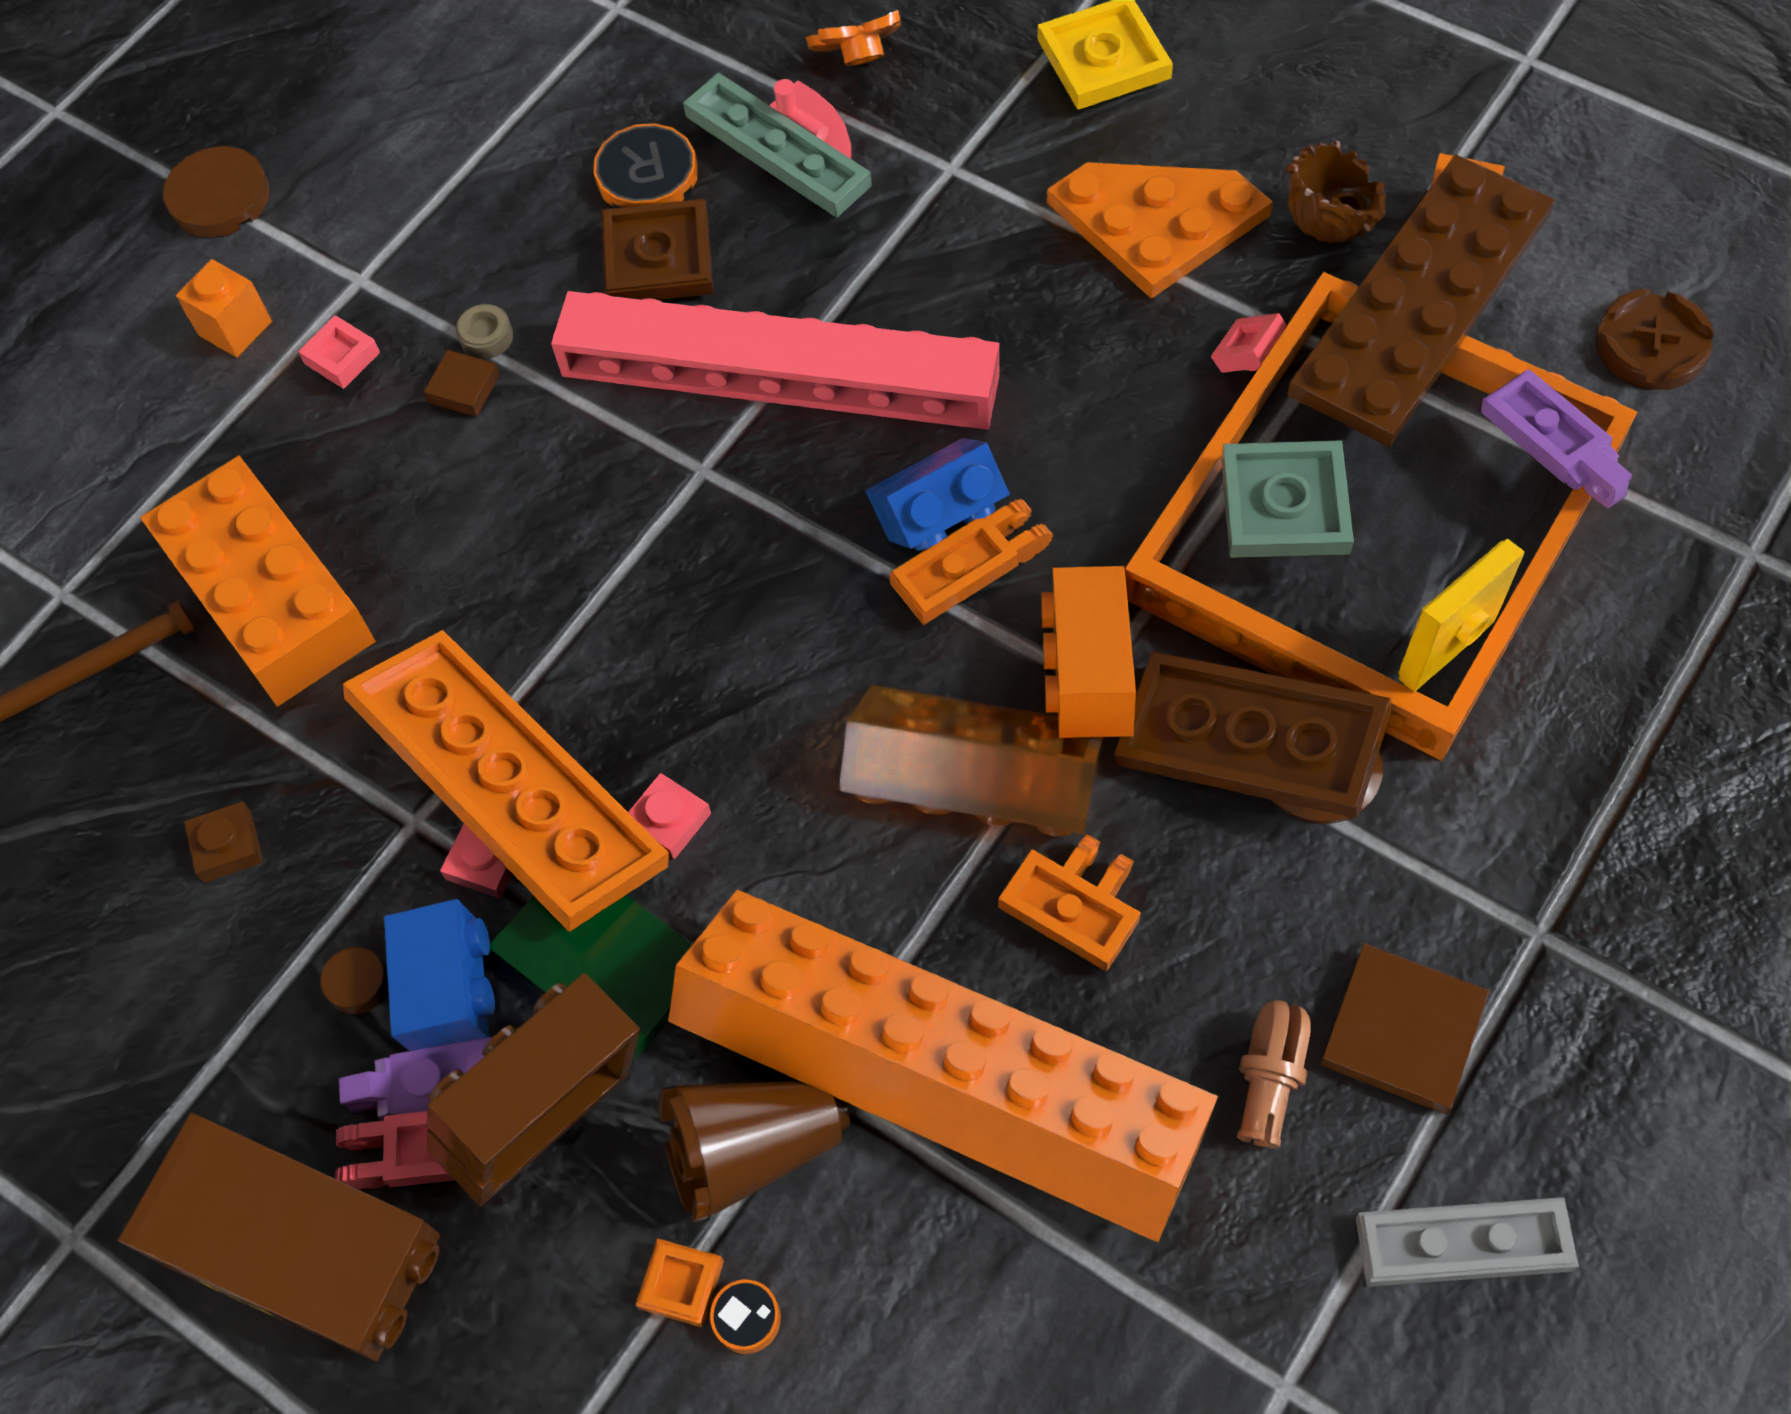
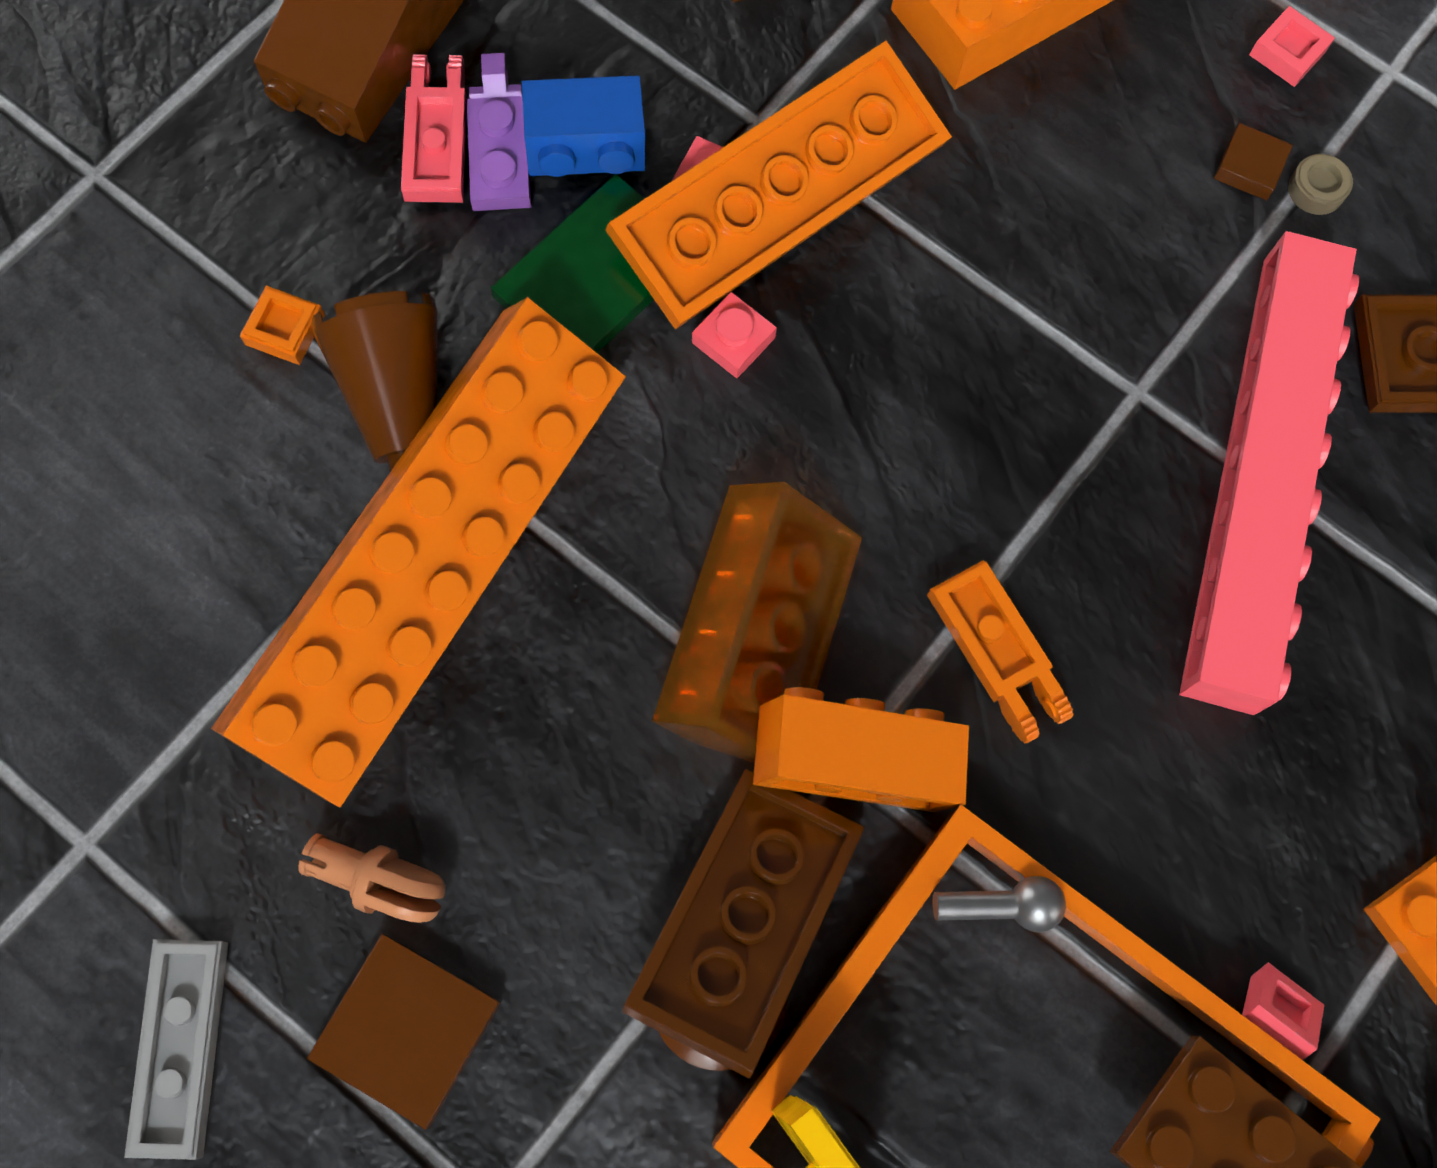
camera: 85 degrees right, 10 degrees up
reddish brown tile [321,947,388,1014] -> none
reddish brown piece [426,972,640,1207] -> none
tile [710,1279,781,1354] -> none
blue brick [865,438,1010,551] -> none
orange hinge [998,834,1141,972] -> none
sand green plate [1221,441,1354,558] -> none
none -> flat silver bar [933,876,1066,932]

